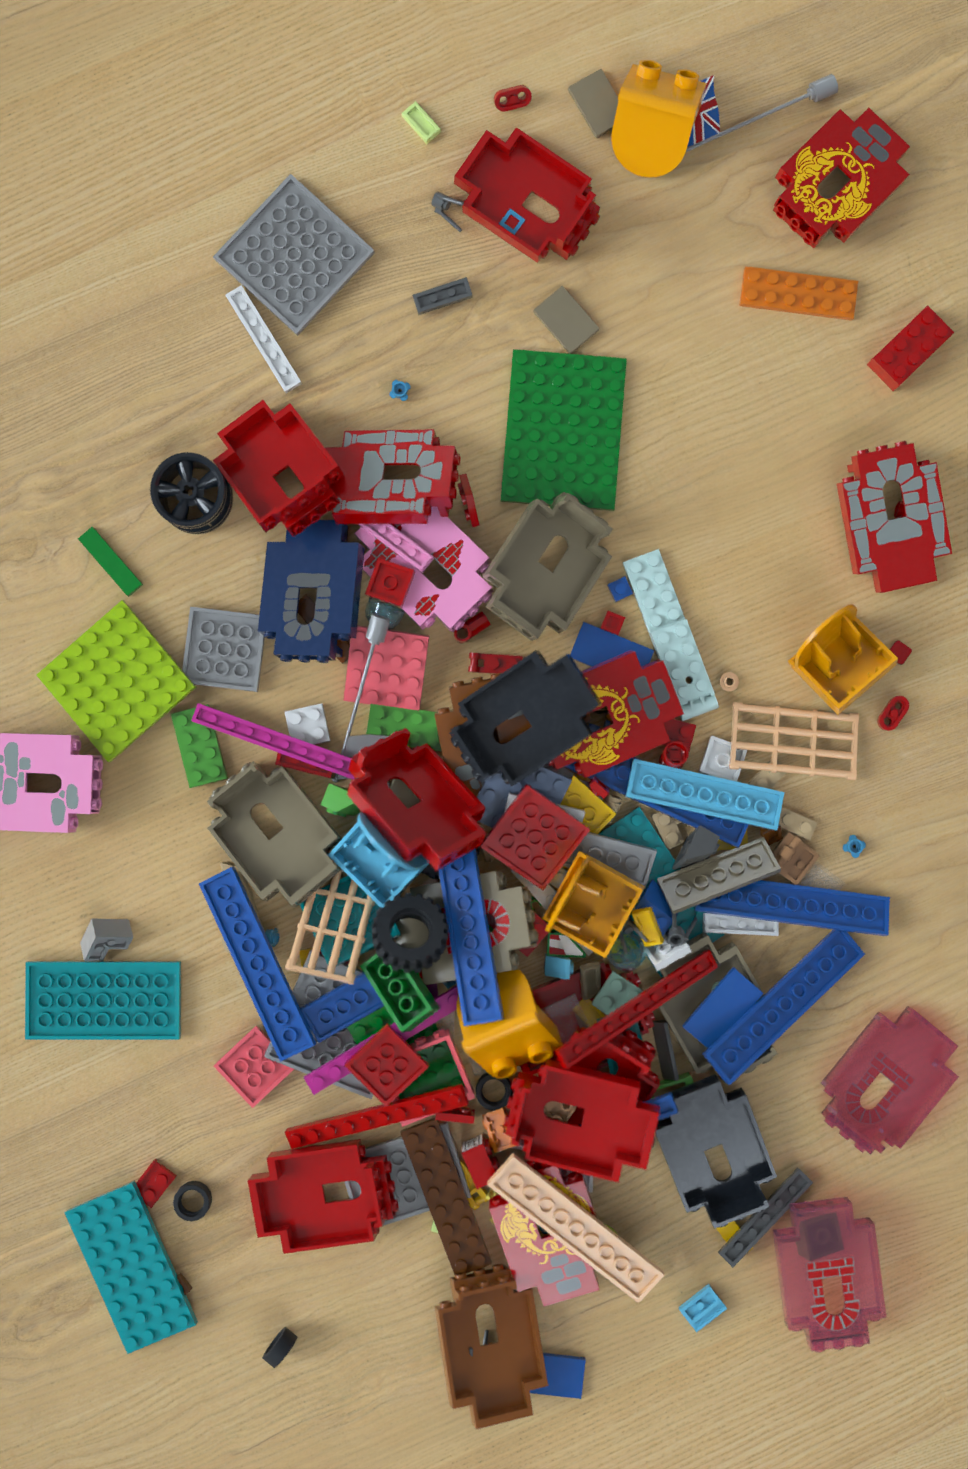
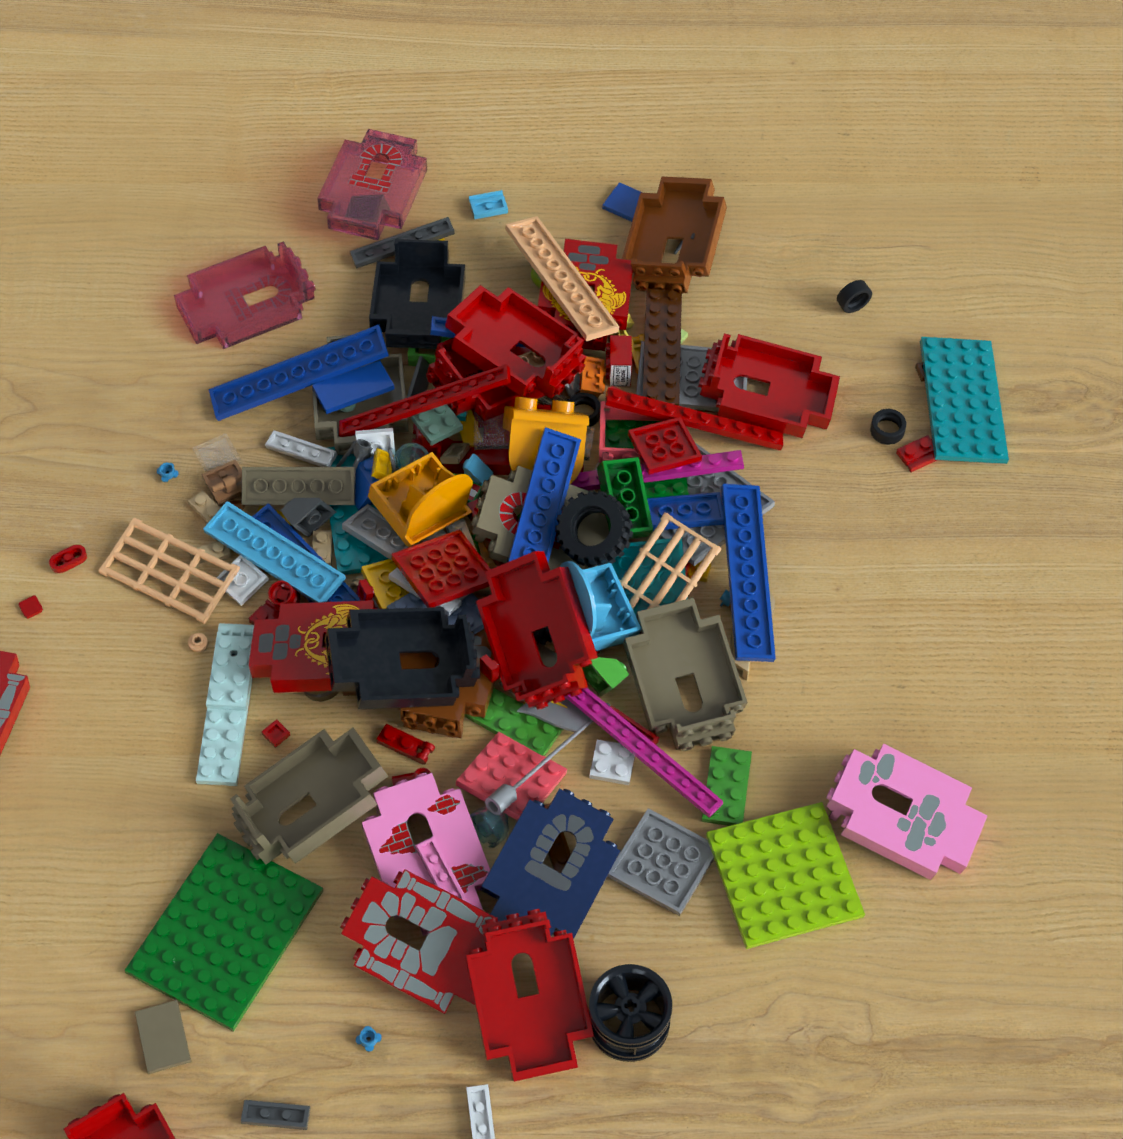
camera: 160 degrees left, 30 degrees down
teal plate [25,961,181,1040] -> none
green tile [78,527,143,597] -> none
light grey panel [80,919,133,961] -> none
coral plate [214,1025,294,1108] -> none
red plate [365,558,415,608] -> none
red plate [457,474,480,527] -> none
blue tile [570,622,654,667] -> none
blue plate [607,577,633,602] -> none
blue plate [694,880,890,936] -> none
light orange plate [788,604,898,715] -> none
none -> red plate [480,654,499,683]

